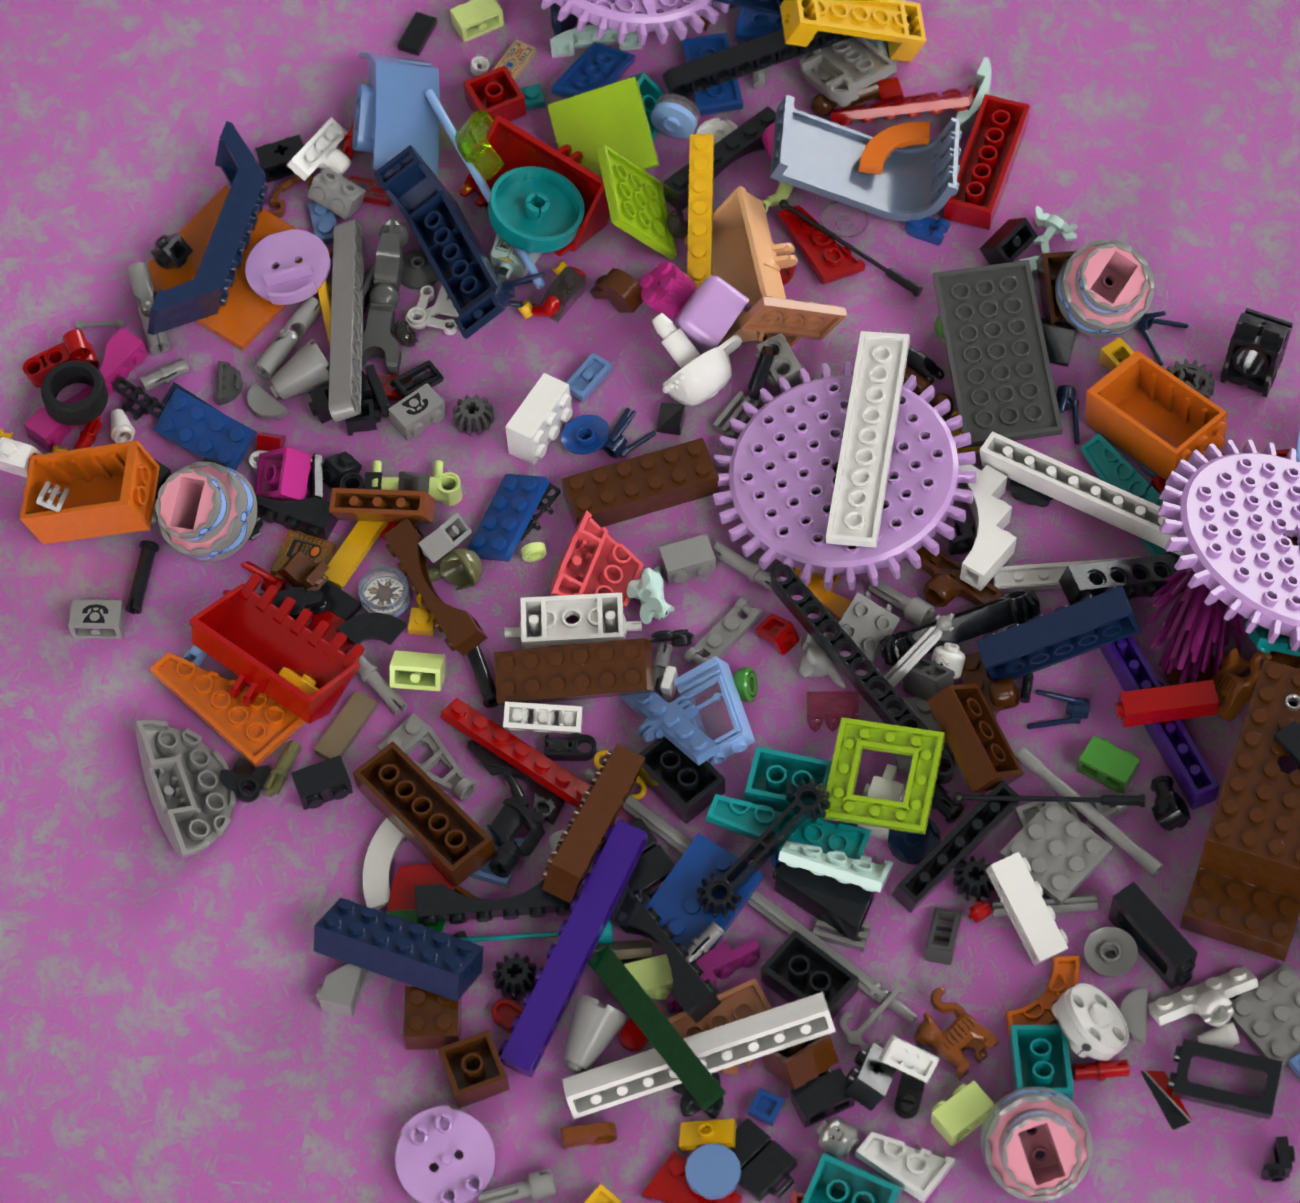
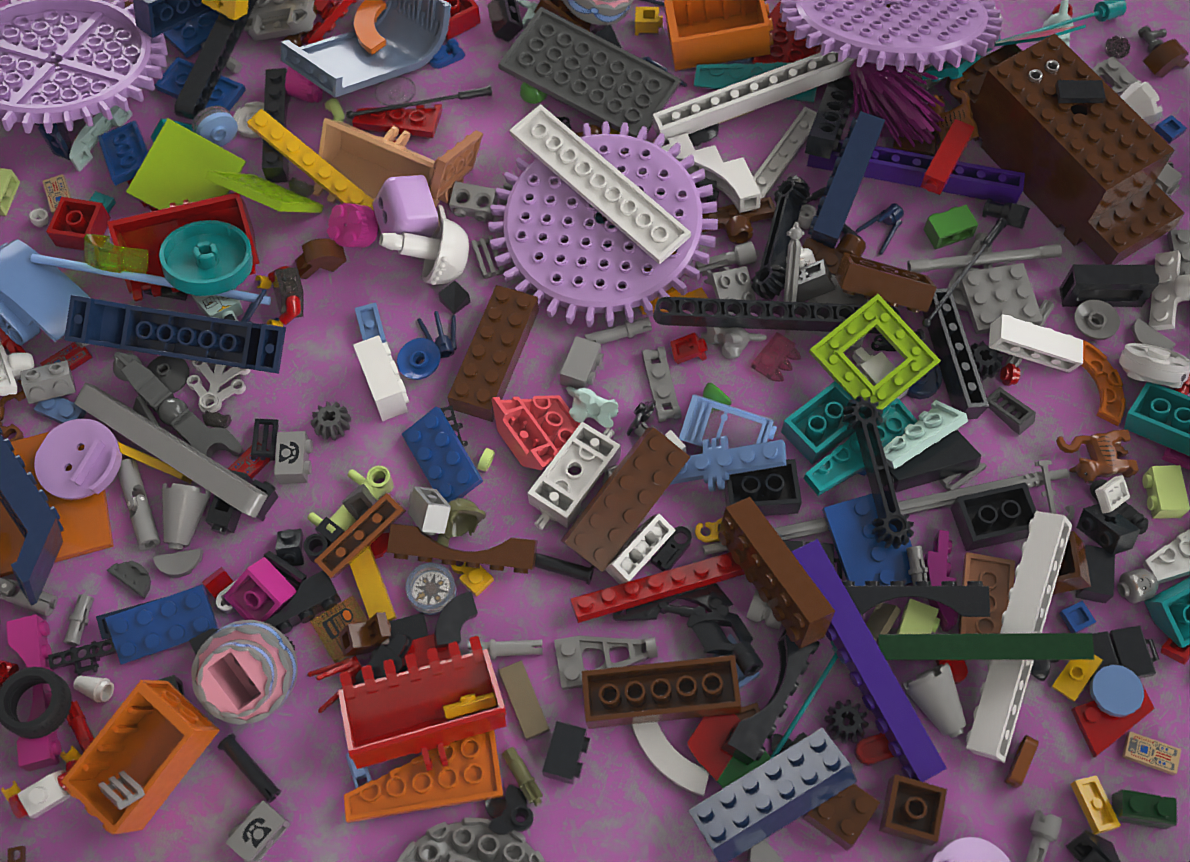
camera: 55 degrees left, 5 degrees up
black tile [365,364,390,418] -> none
yellowish green brick [389,650,445,692] -> none
black tile [747,345,774,400] -> none

